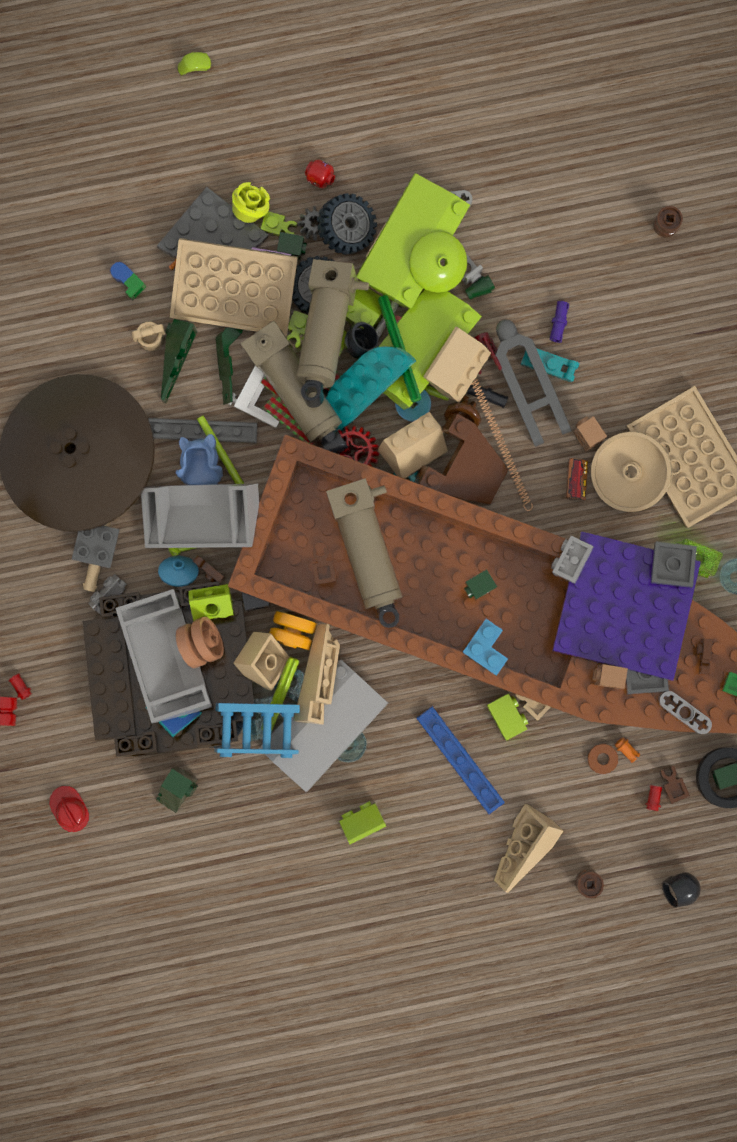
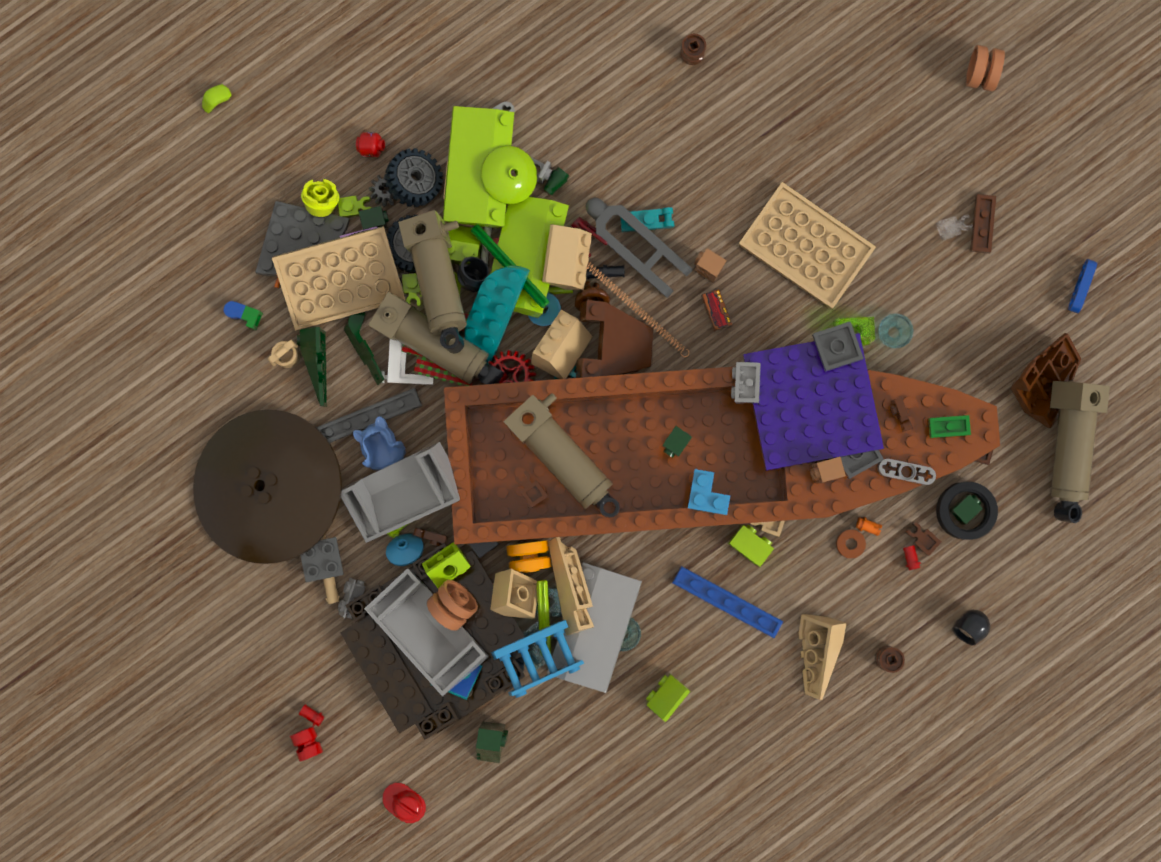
camera: 20 degrees left, 0 degrees up
lime bar [197,415,244,484] -> none
dark purple pin [549,301,569,343] -> none
tan dish [591,432,672,512] -> none

